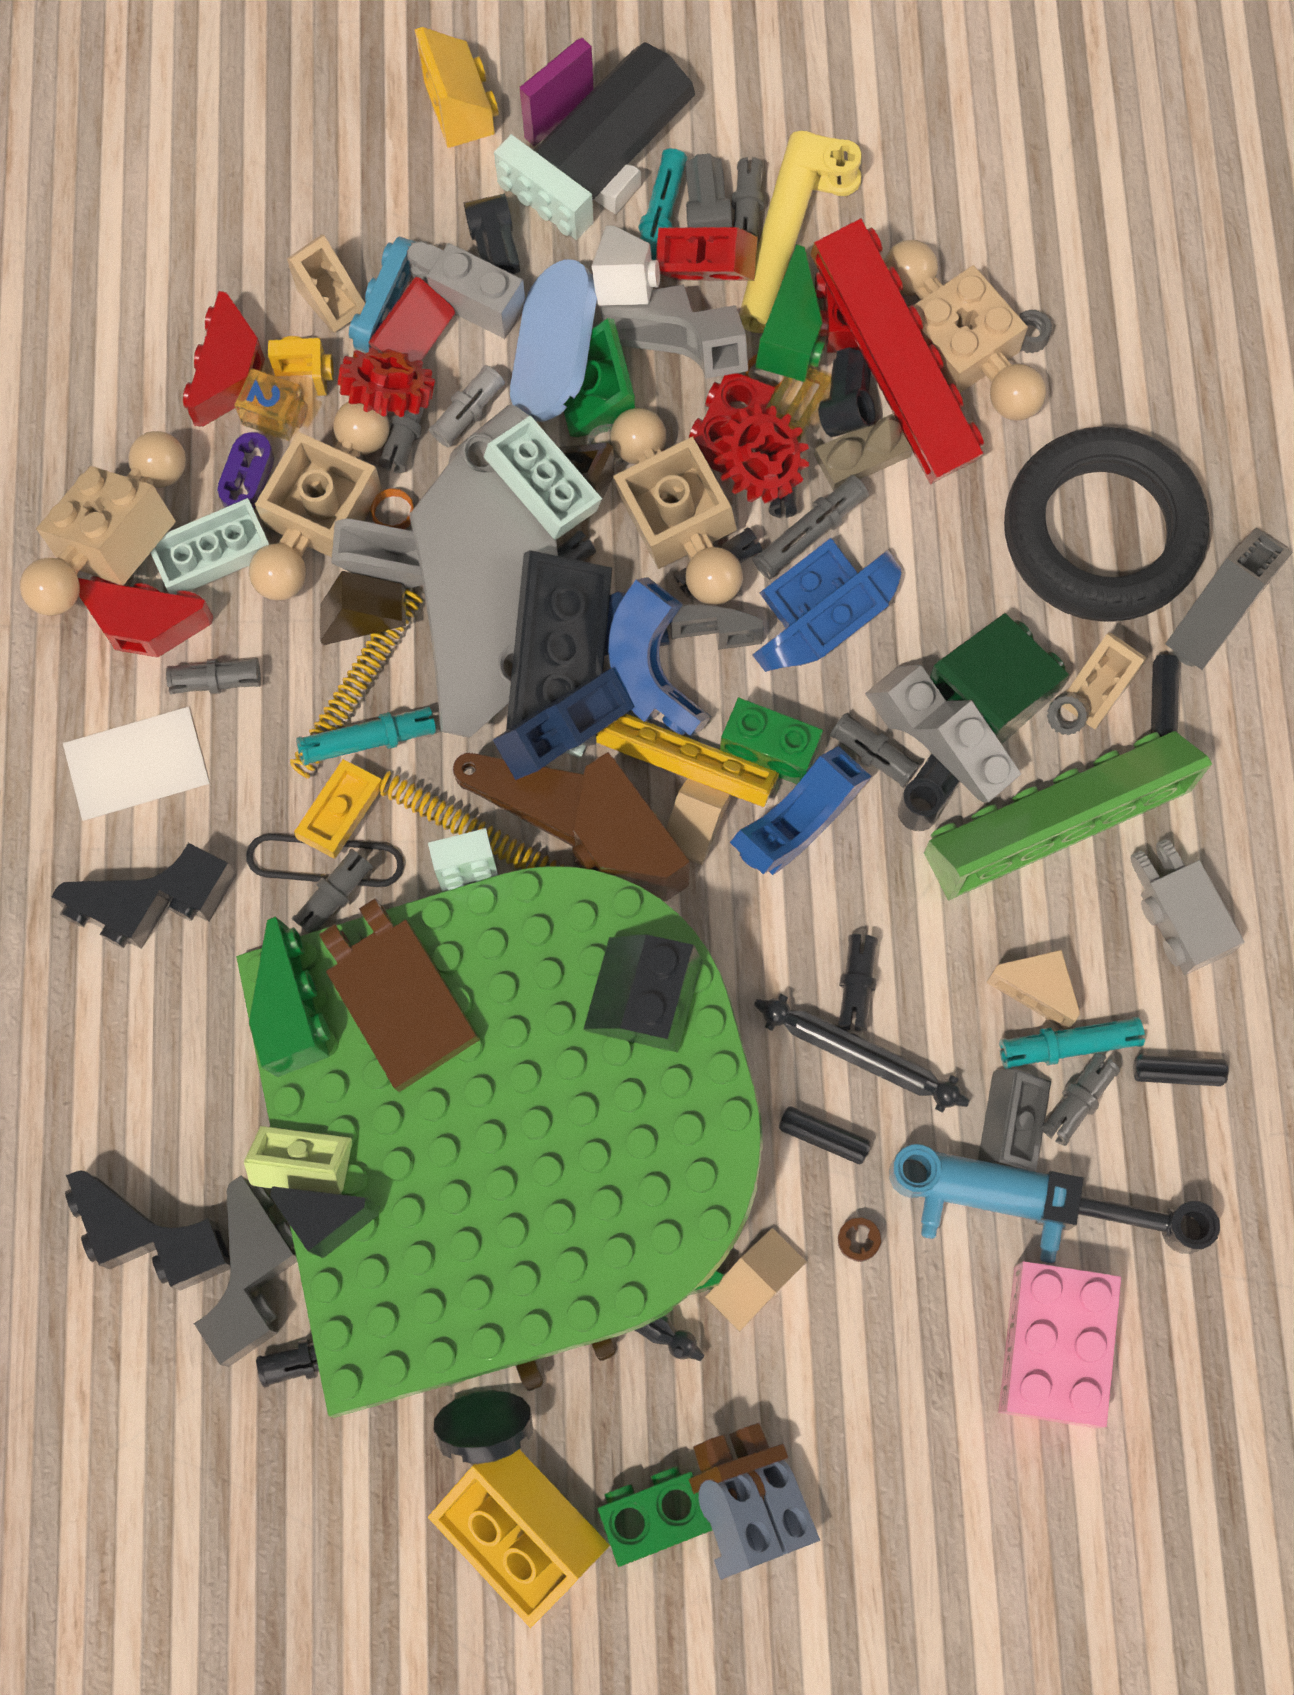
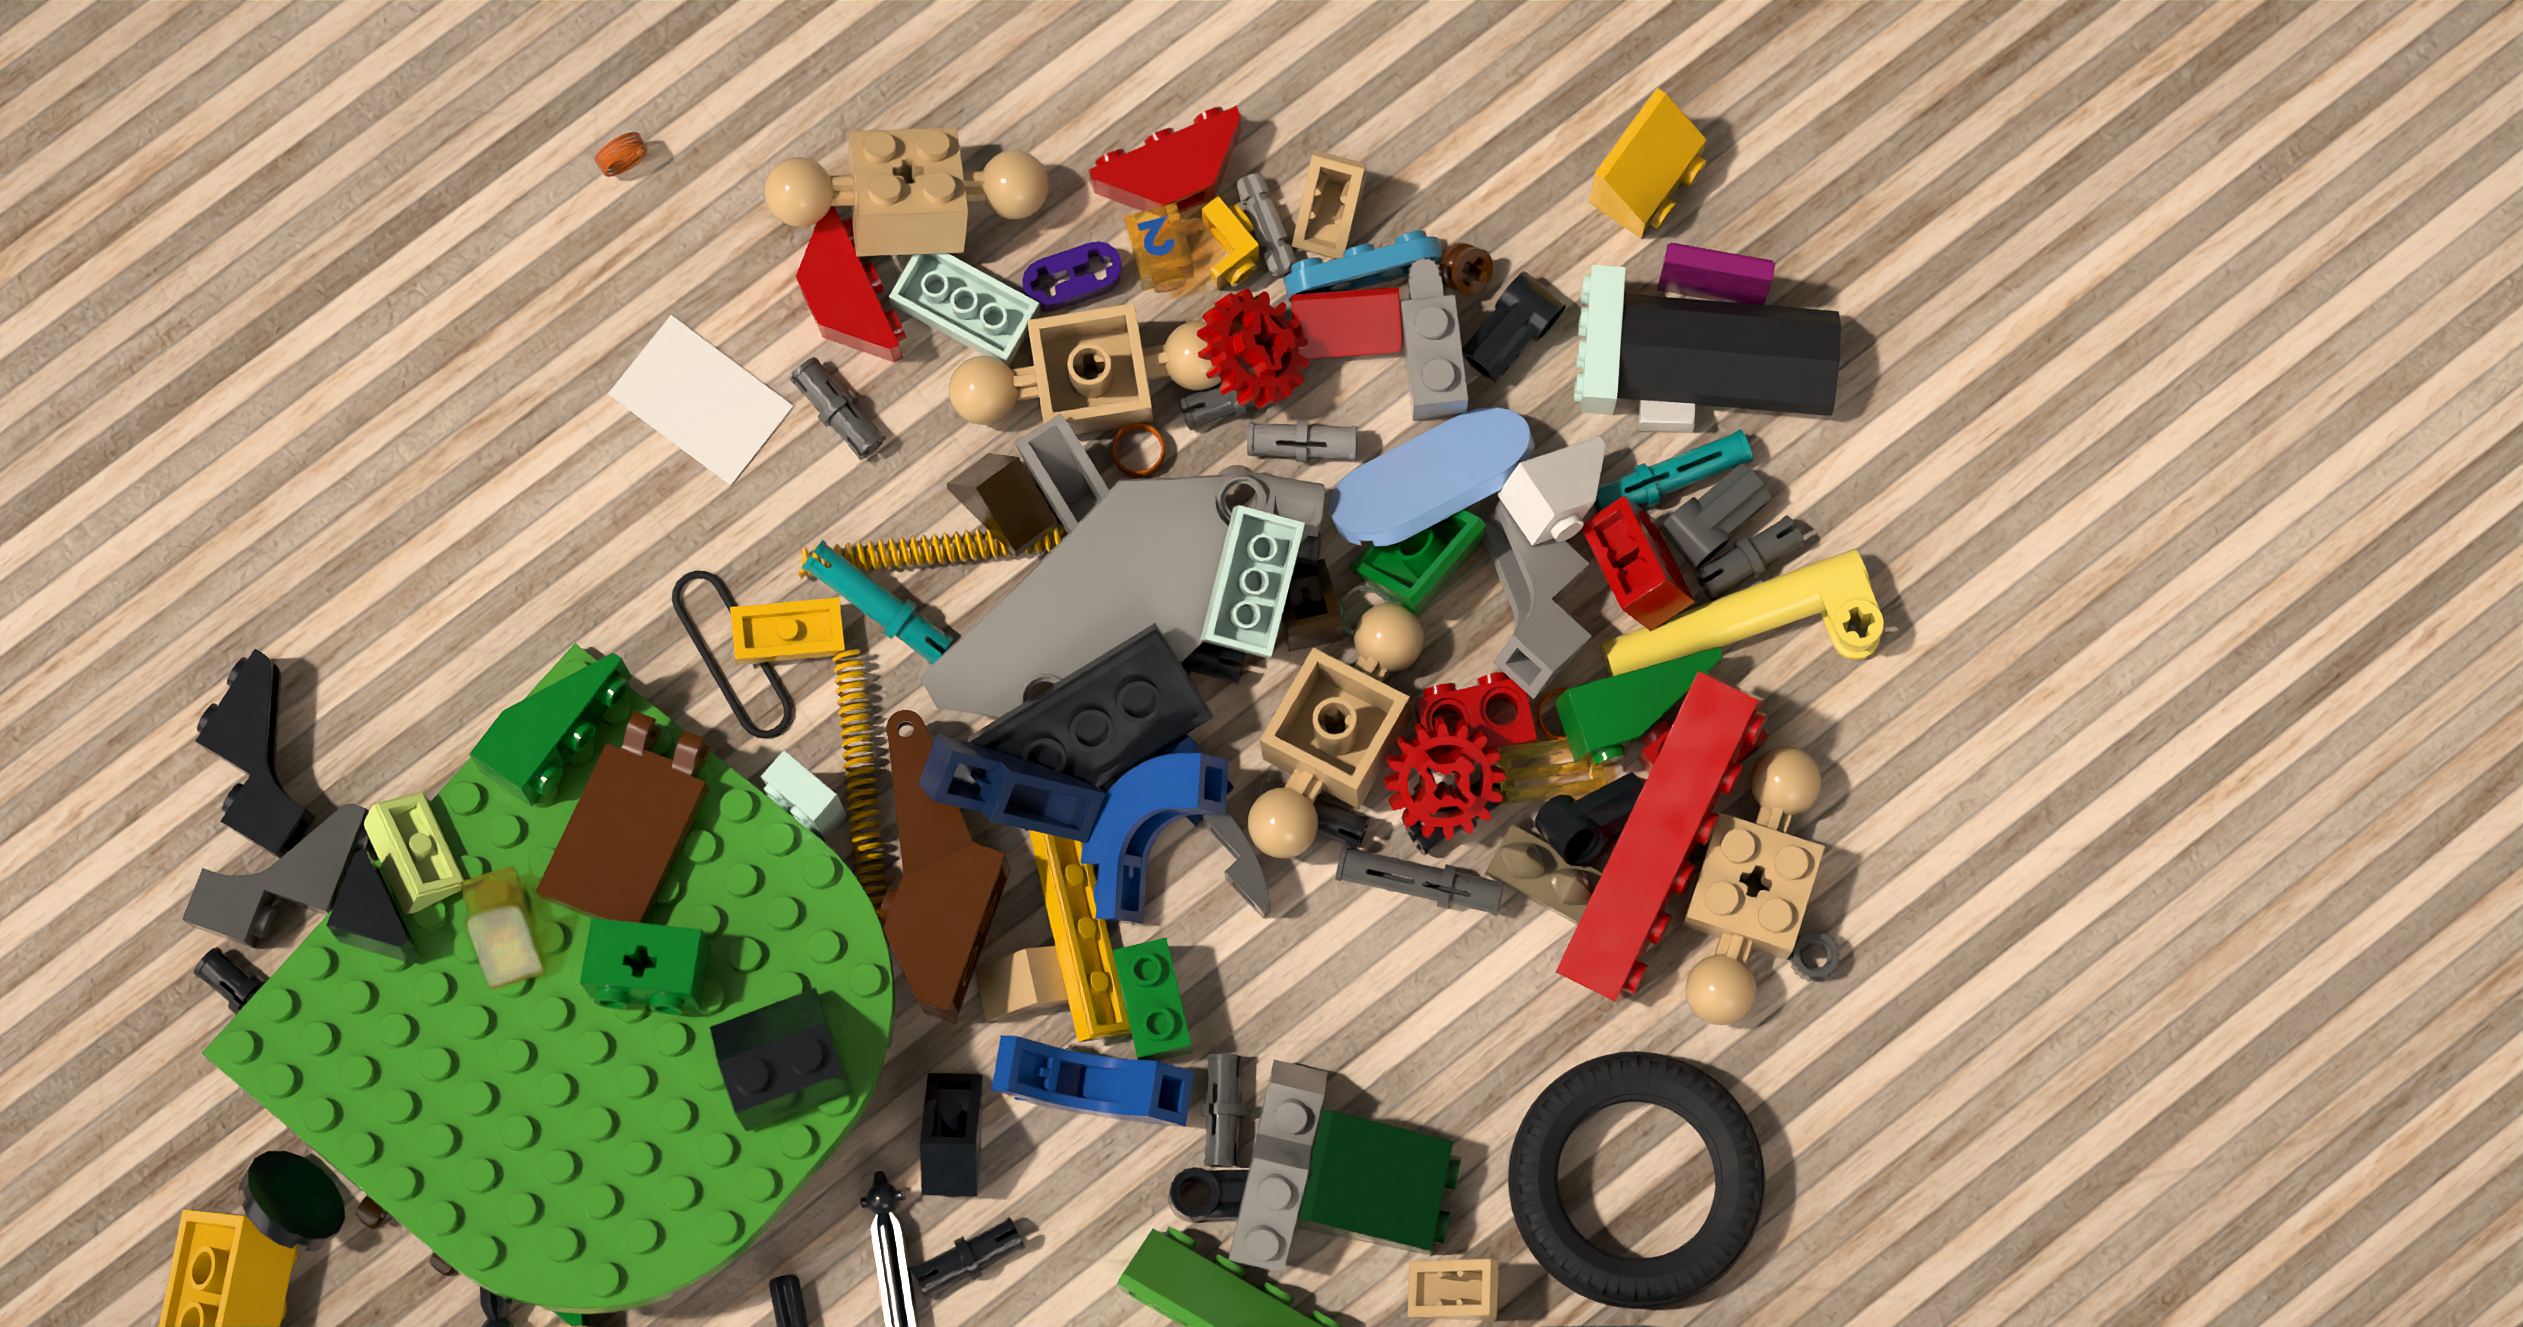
camera: 55 degrees right, 5 degrees up
black arch [51,842,236,949] -> none
dark grey pin [291,848,374,933] -> none
blue plate [752,538,902,672] -> none
dark grey axle [1047,692,1090,735] -> none
none -> clear yellow slope [460,865,545,990]
none -> green brick [580,918,711,1015]
none -> black slope [920,1073,983,1197]
none -> light grey axle [1236,173,1297,277]
none -> reddish brown bush [1439,242,1493,296]

